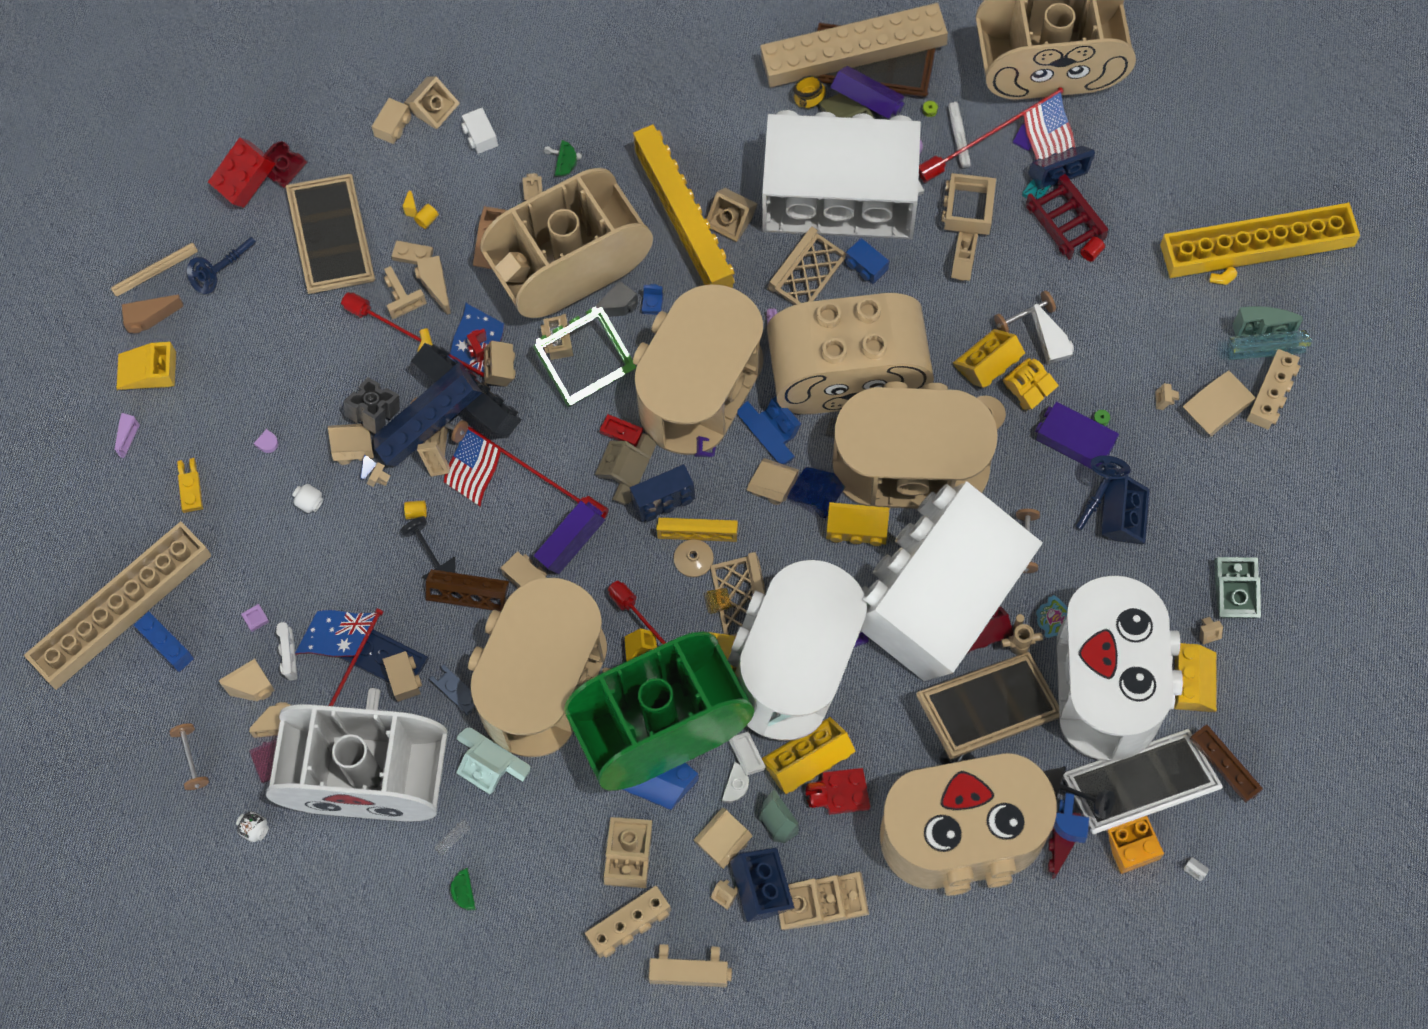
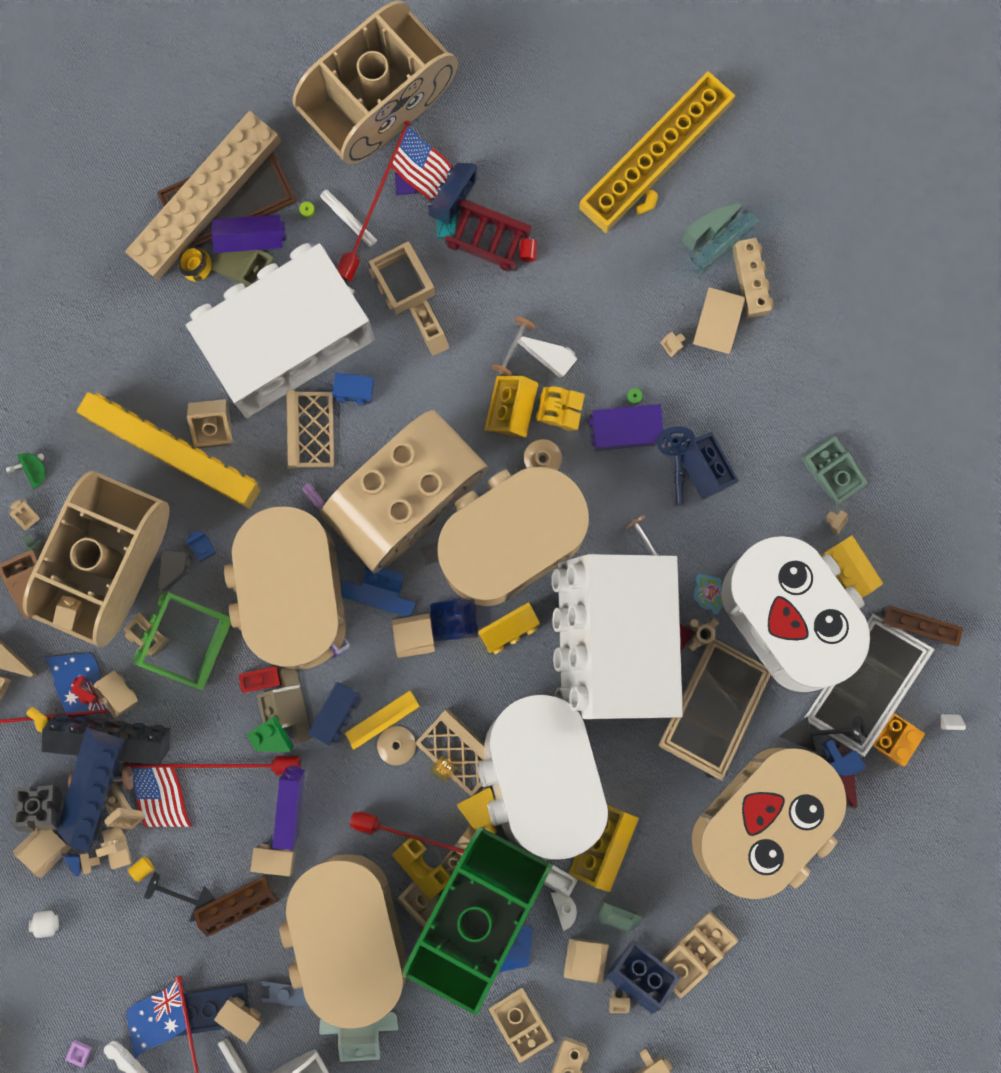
camera: 40 degrees left, 15 degrees up
red plate [806,768,870,815] -> none
none -> tan bracket [96,828,132,869]
none -> green wing [247,716,294,752]

